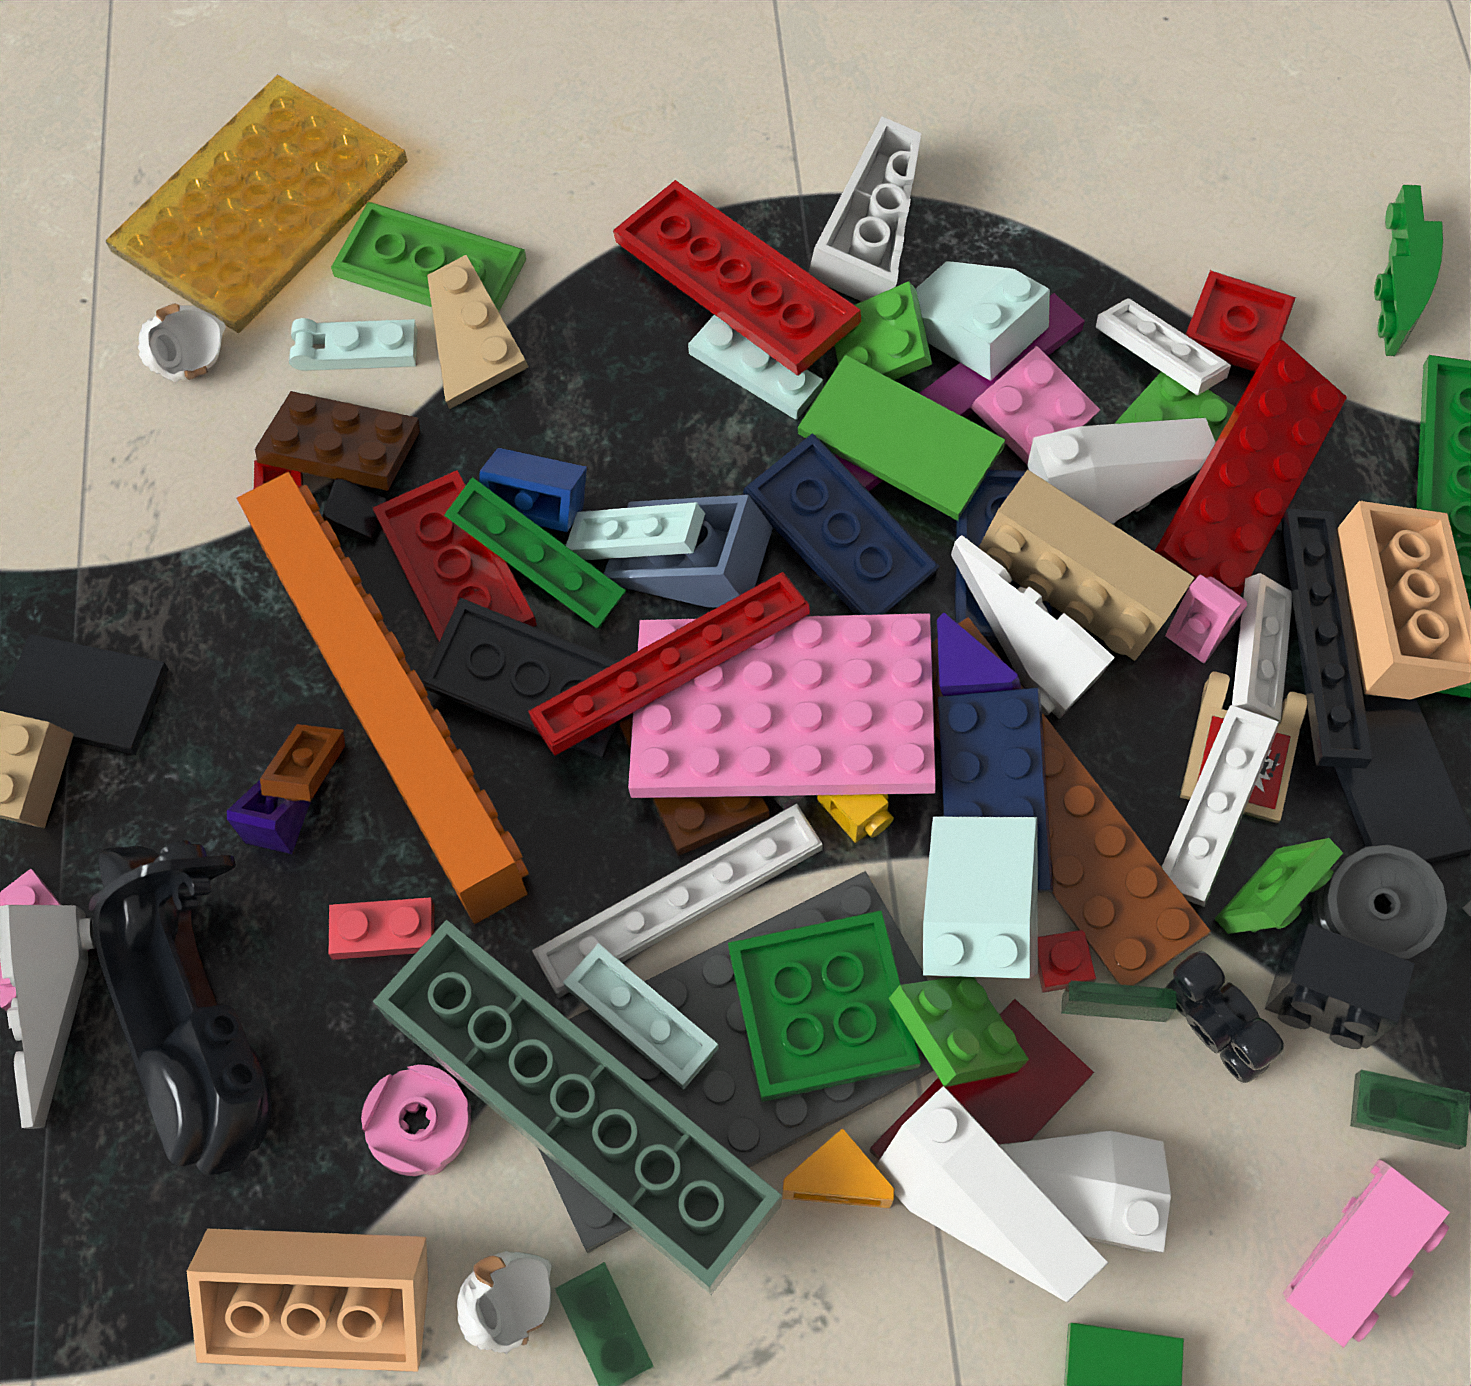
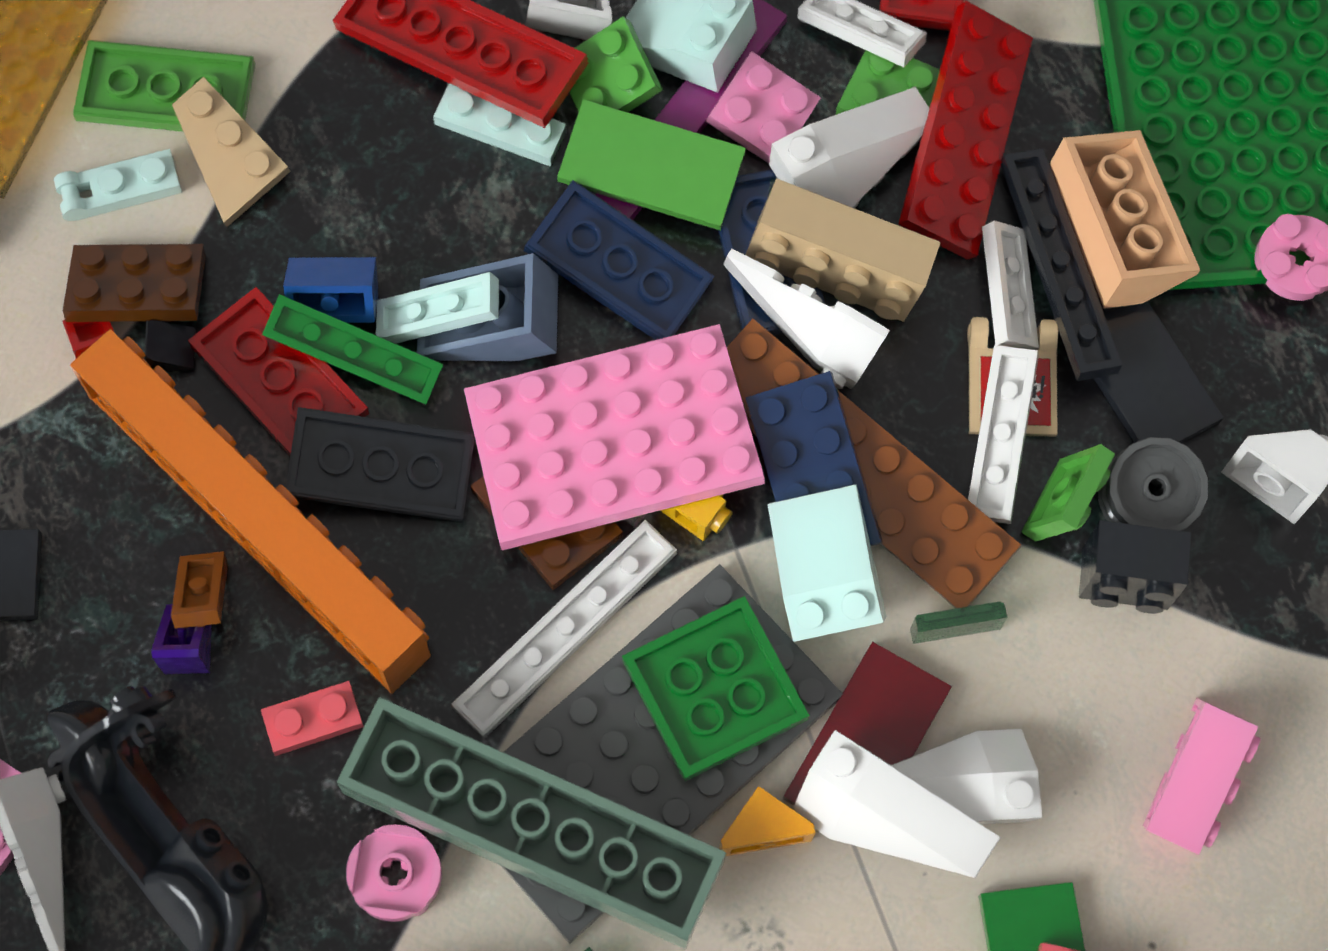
camera: 20 degrees left, 5 degrees up
red tile [528,572,810,756] -> none
light aqua plate [563,943,719,1090] -> none
bright green plate [889,976,1029,1087] -> none
dark purple slope [937,613,1022,696] -> none
red plate [1038,930,1096,993] -> none
bright pink slope [1165,574,1248,664] -> none
black gear [1165,951,1284,1083] -> none
clear green plate [1350,1069,1470,1150] -> none

